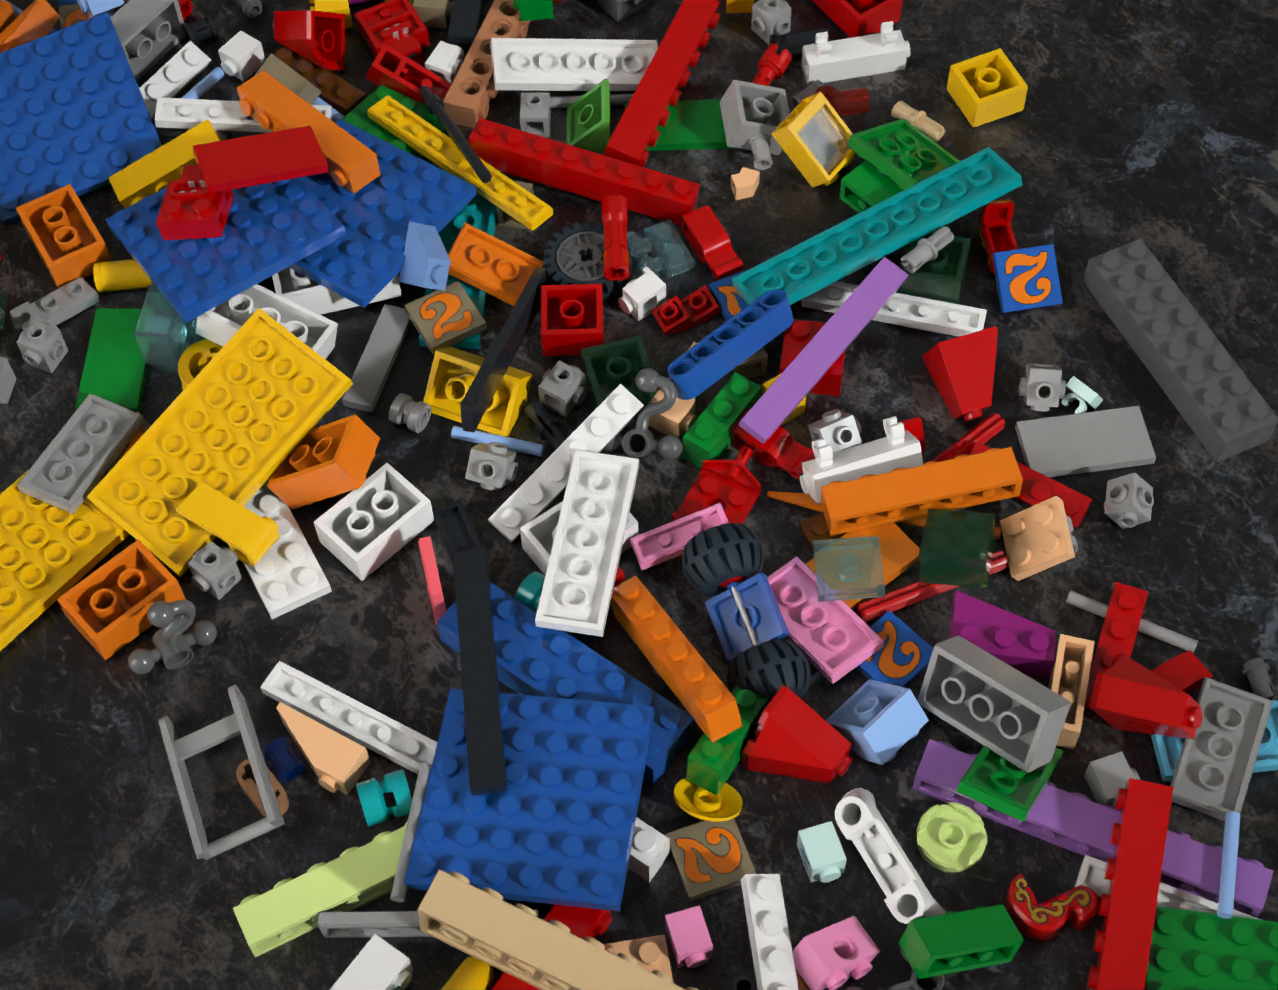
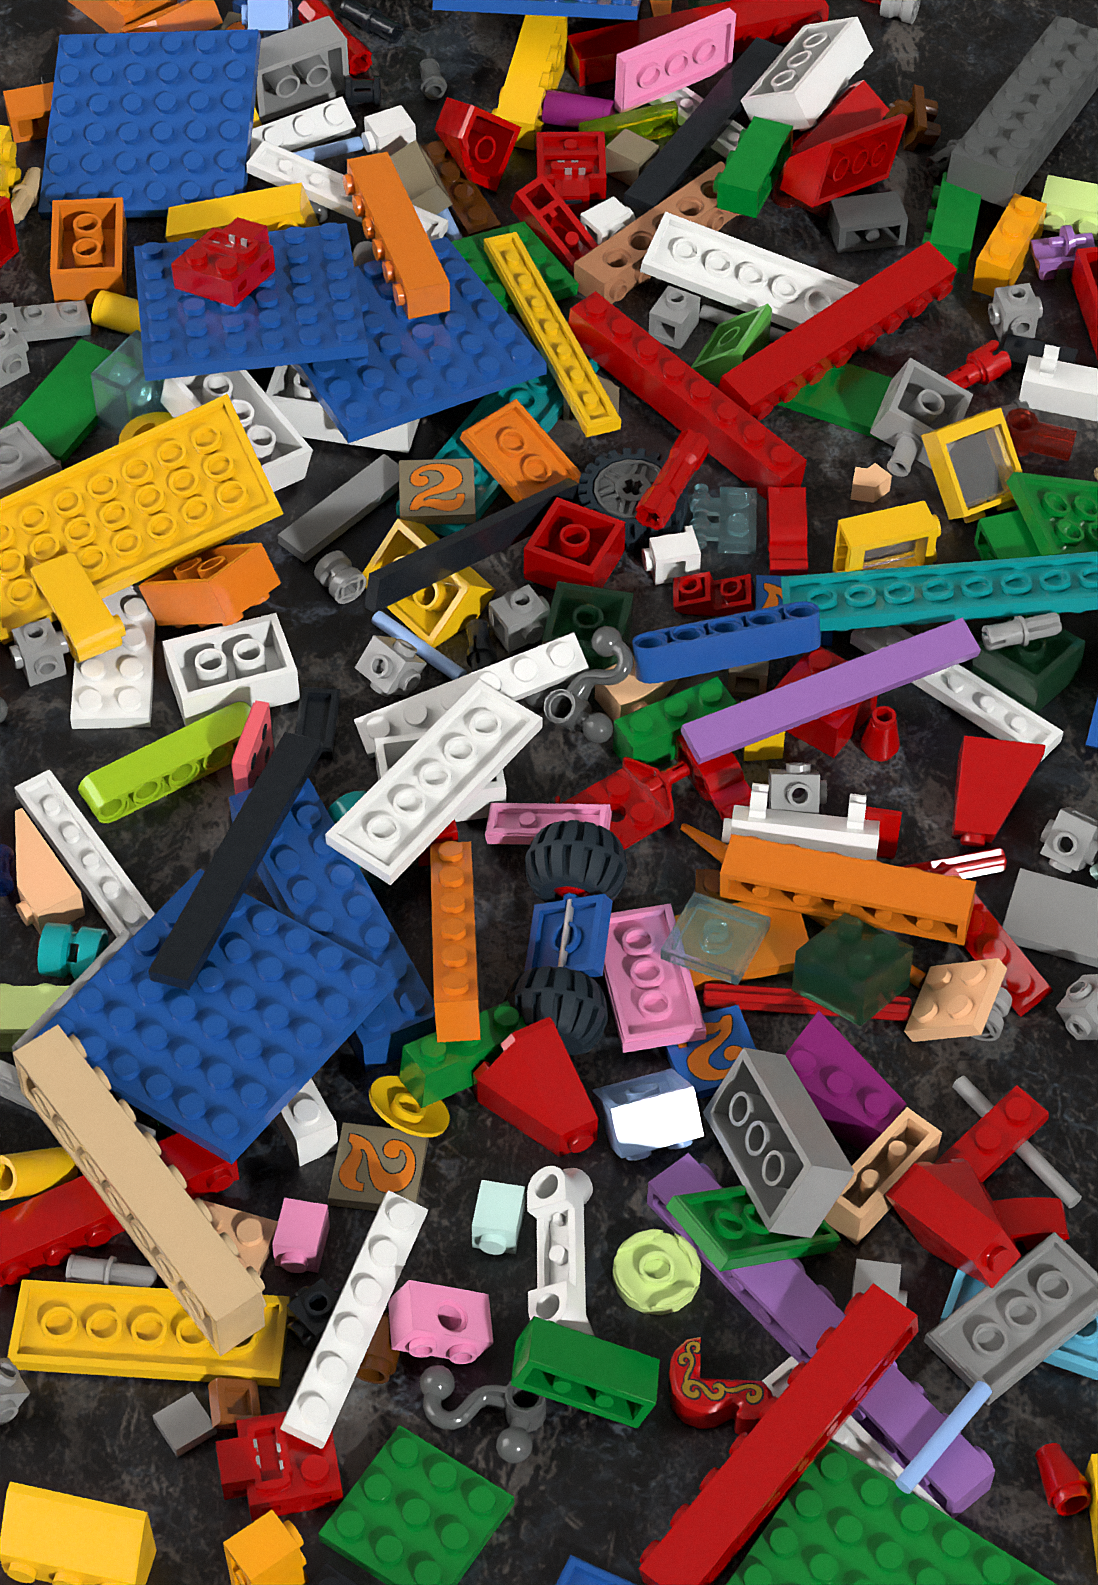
camera: 25 degrees right, 5 degrees down
red tile [193,125,328,194] -> none
medium blue slope [398,222,450,291] -> none
black bar [419,86,492,183] -> none
none -> lime beam [78,701,251,823]
none -> yellow window [832,501,941,573]
none -> red cone [860,706,900,762]

